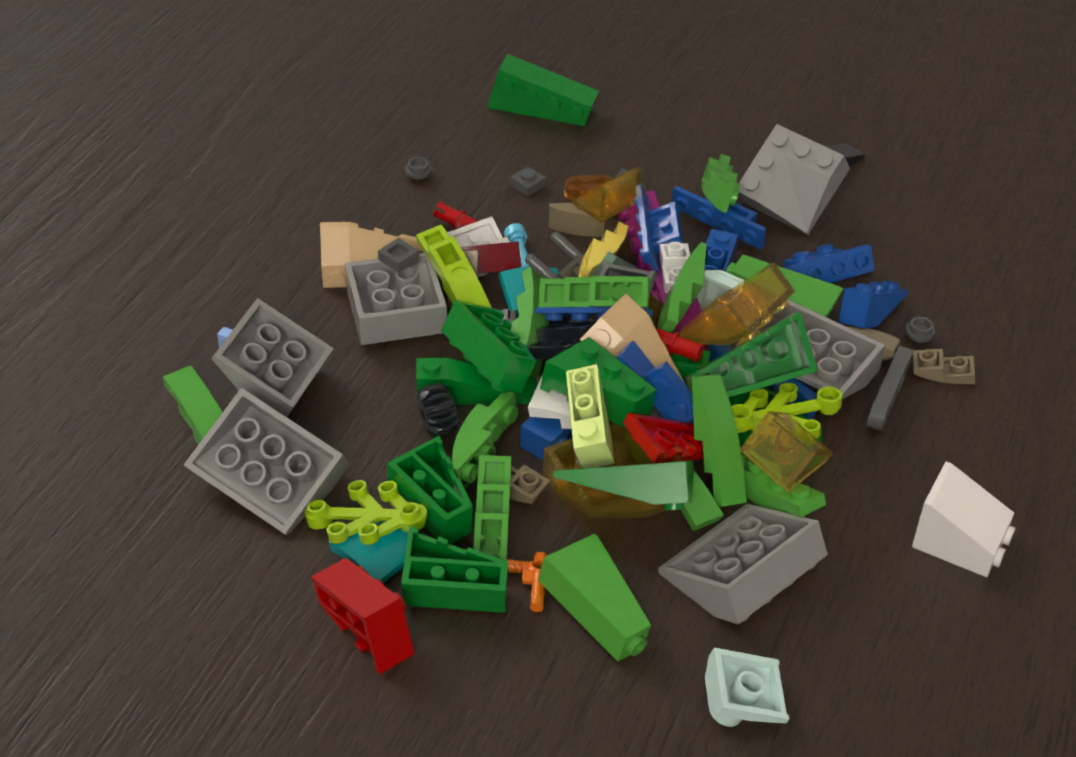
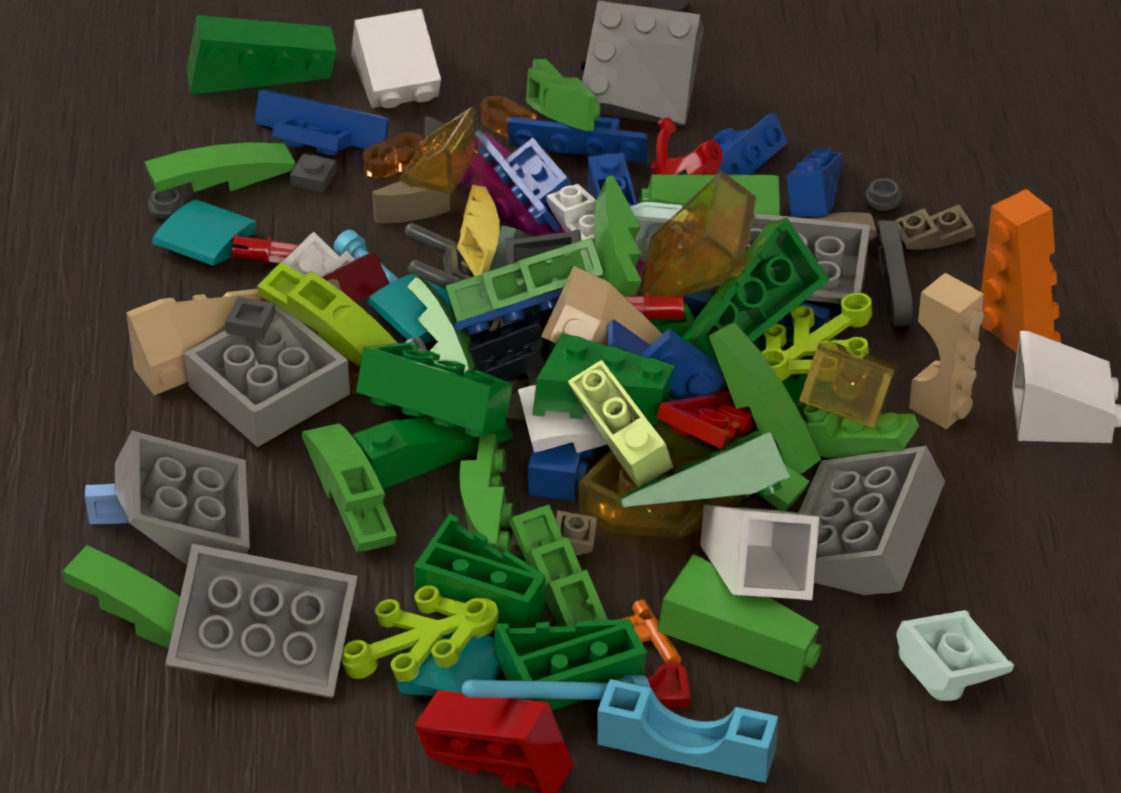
camera: 25 degrees left, 0 degrees up
black gear [416,383,459,437] -> none
none -> bright green slope [144,142,296,193]
none -> teal slope [152,199,256,266]
none -> blue bracket [255,89,389,155]
none -> bright green slope [302,423,397,553]
none -> white slope [351,9,441,108]
none -> medium azure piece [462,674,650,700]
none -> clear orange beam [480,95,537,138]
none -> medium azure arch [597,679,778,783]
none -> red tile [646,662,690,709]
none -> red helmet [650,116,723,175]
none -> white slope [700,504,819,600]
none -> tan arch [909,273,984,429]
none -> orange wedge [981,189,1061,354]

